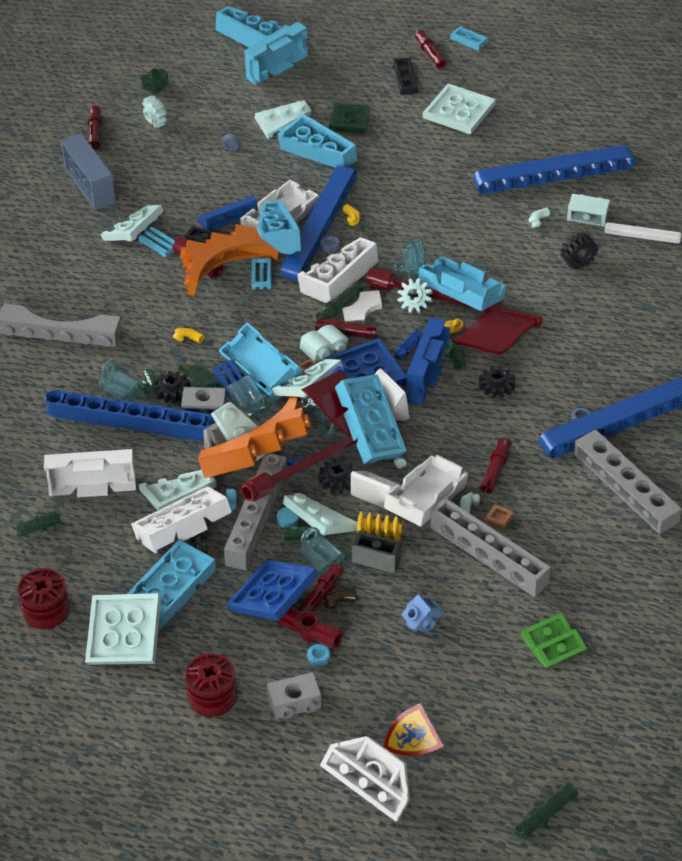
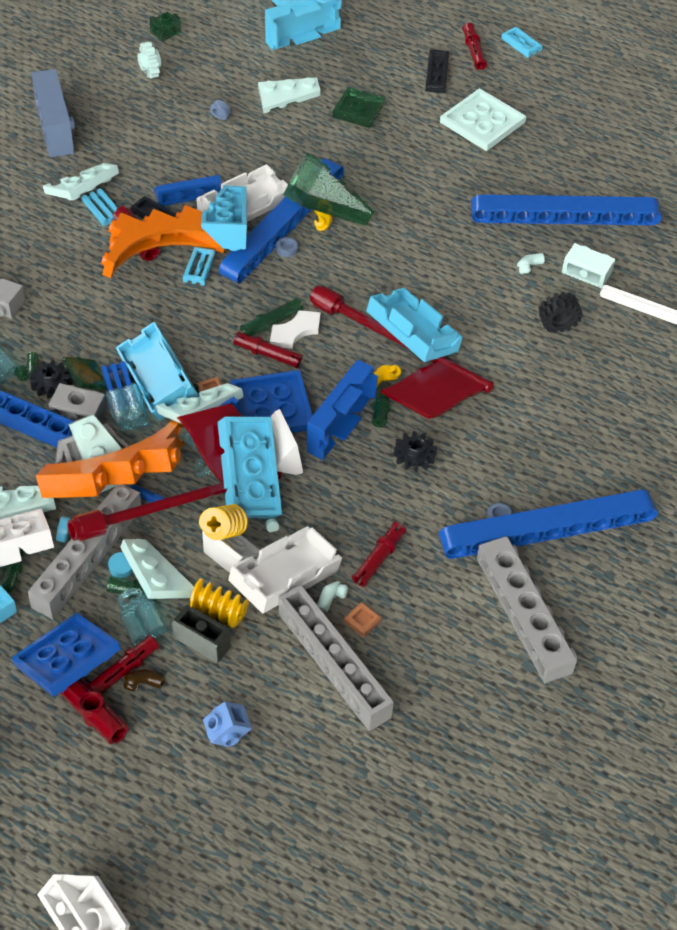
camera: 10 degrees right, 5 degrees up
dark red pin [88,105,102,149] -> none
yellow arm [173,328,205,344] -> none
light grey brick [267,672,321,719] -> none
medium azure wedge [277,114,358,168] -> none
white wedge [297,237,379,305] -> none
light aqua brick [300,325,348,362] -> none
medium azure tile [307,644,331,667] -> none
black gear [319,459,357,494] -> none
shield [383,703,444,756] -> none
clear light blue piece [392,237,426,278] -> none
blue axle [394,329,423,360] -> none
light aqua gear [397,278,433,314] -> none
bright green slope [521,612,587,668] -> none
none -> yellow piece [199,504,248,540]
none -> clear green wedge [283,153,375,226]

